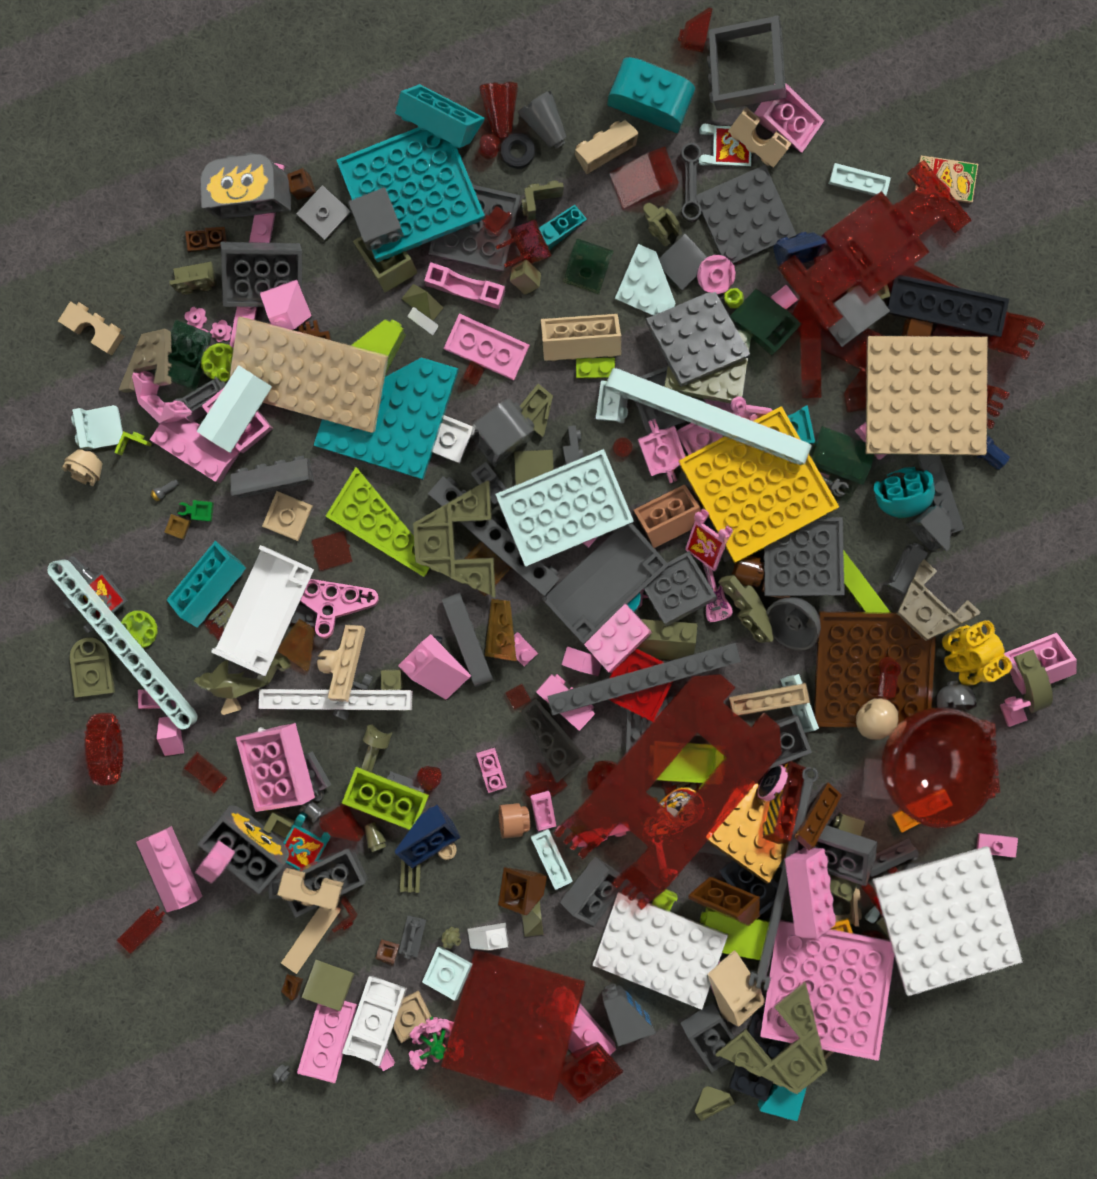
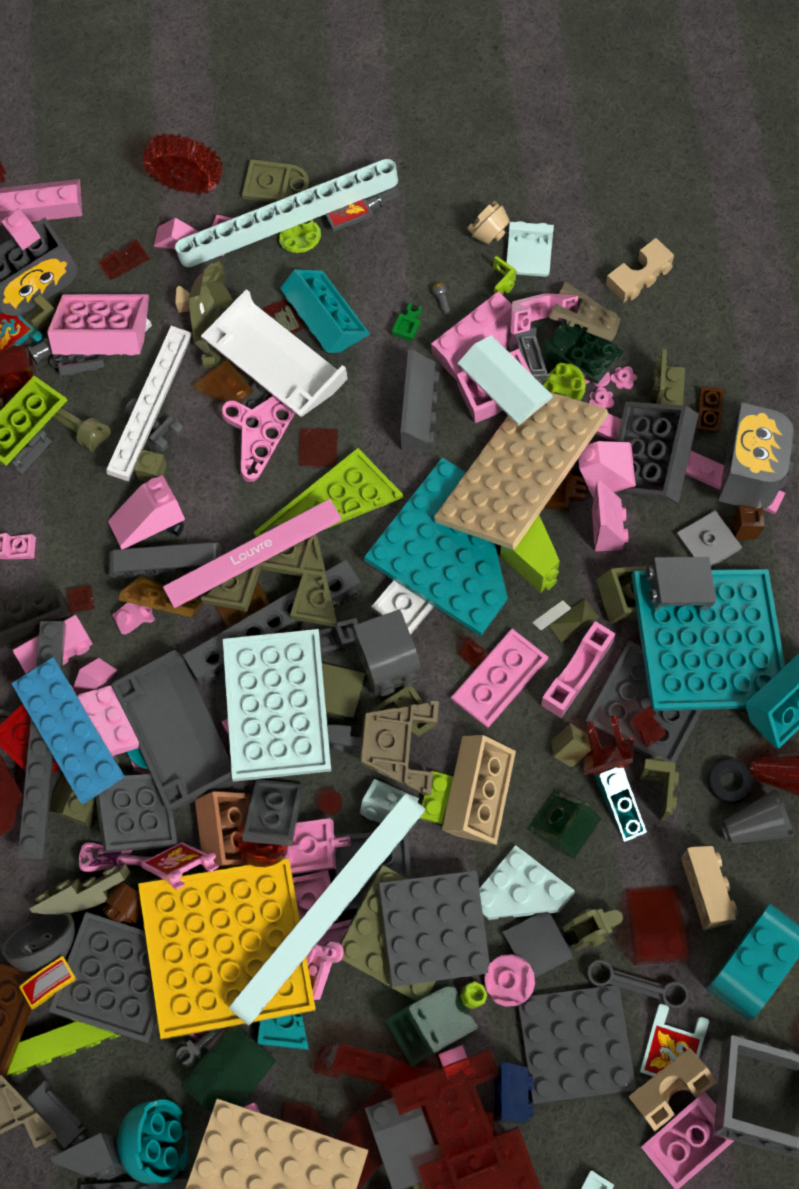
camera: 105 degrees right, 20 degrees down
pearl gold plate [164,514,191,539] -> none
tan tile [262,491,313,541] -> none
tan plate [317,625,366,702] -> none
clear red cone [417,766,442,791] -> none
clear red piece [478,133,501,159] -> none
none -> dark azure plate [11,657,125,804]
none -> slope [19,956,77,1010]
none -> bright pink tile [163,499,341,608]
none -> clear red tile [238,836,288,867]
none -> dark grey tile [242,779,304,846]
none -> dark tan wing [359,701,439,796]
none -> bright pink slope [592,481,628,551]

